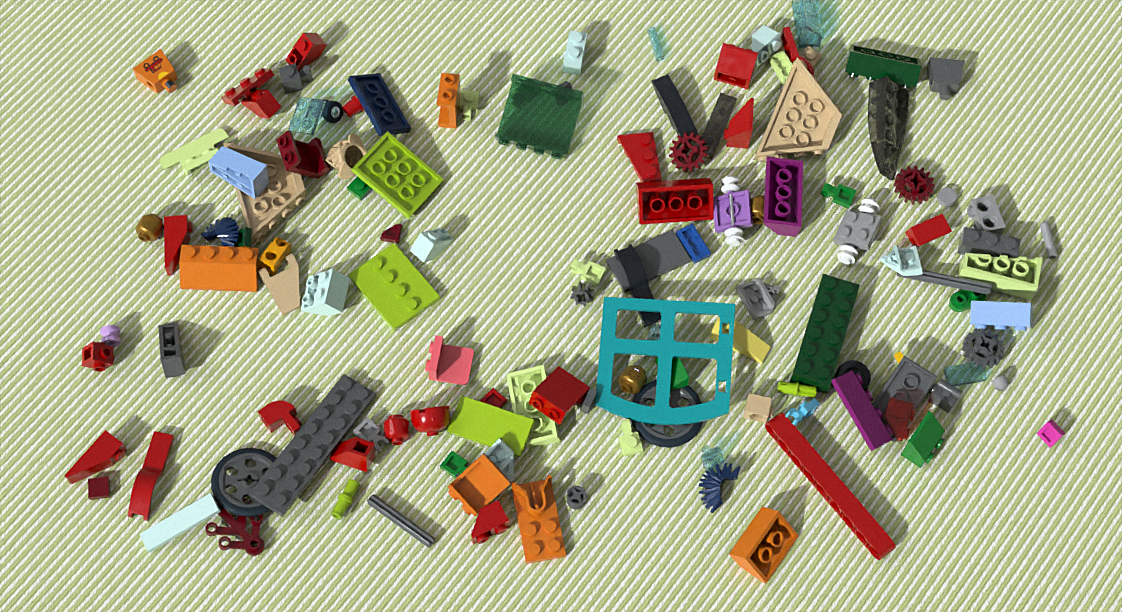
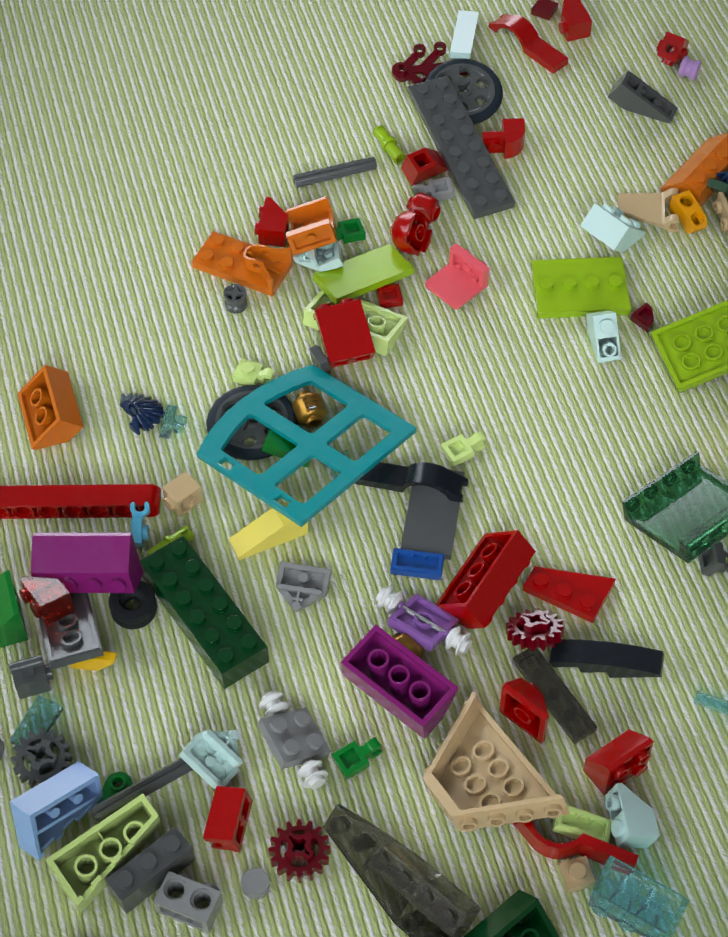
camera: 130 degrees right, 10 degrees down
dark grey gear [570,281,595,306] -> none

